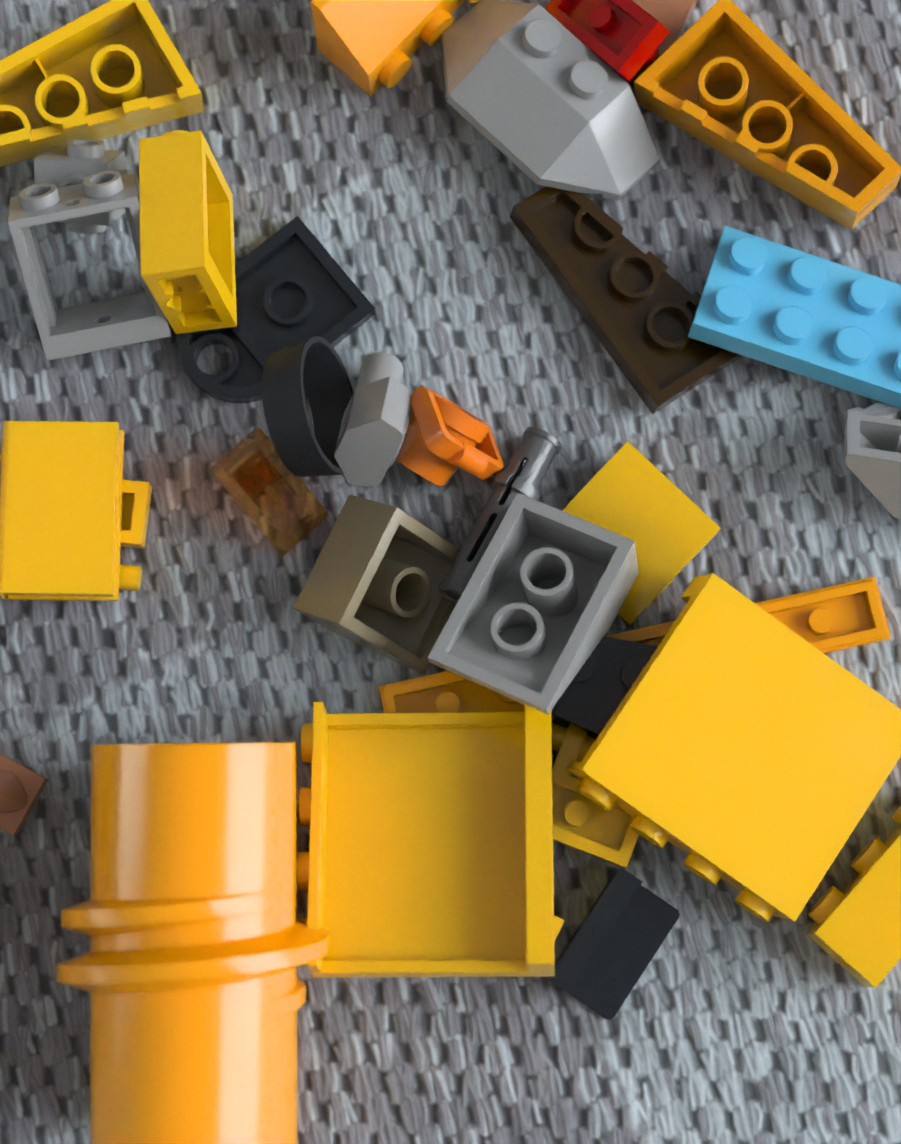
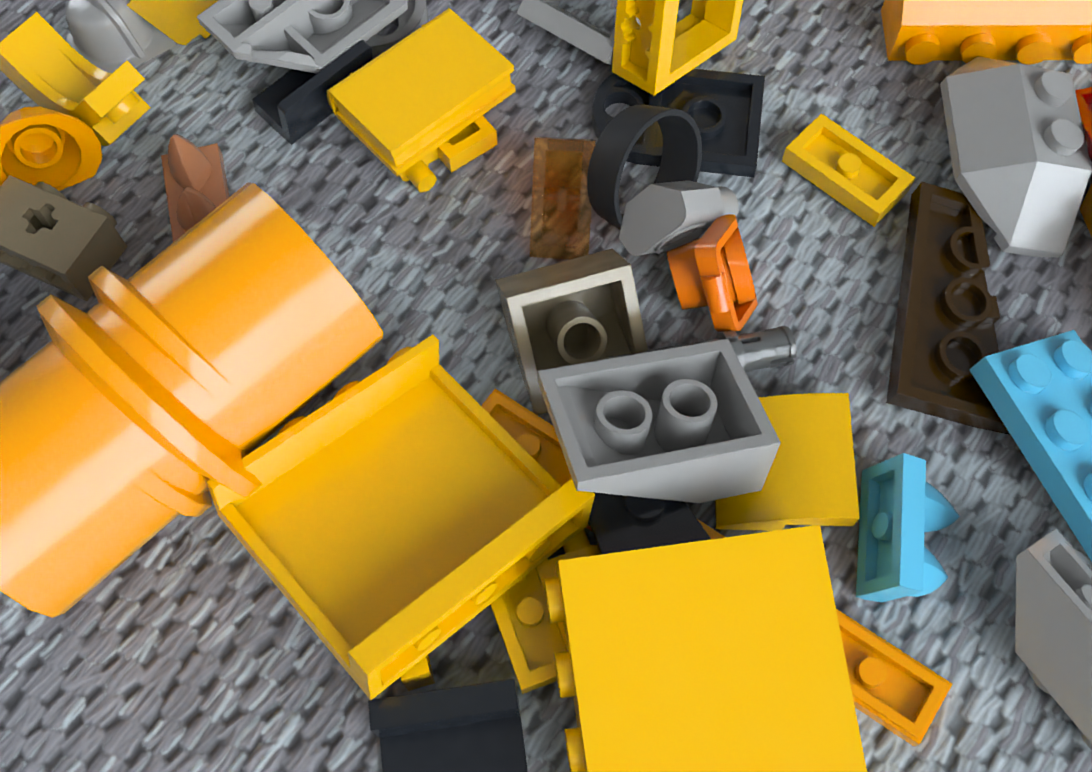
camera: 50 degrees right, 15 degrees down
none -> yellow plate [782,113,915,227]
none -> medium azure tile [856,453,960,602]

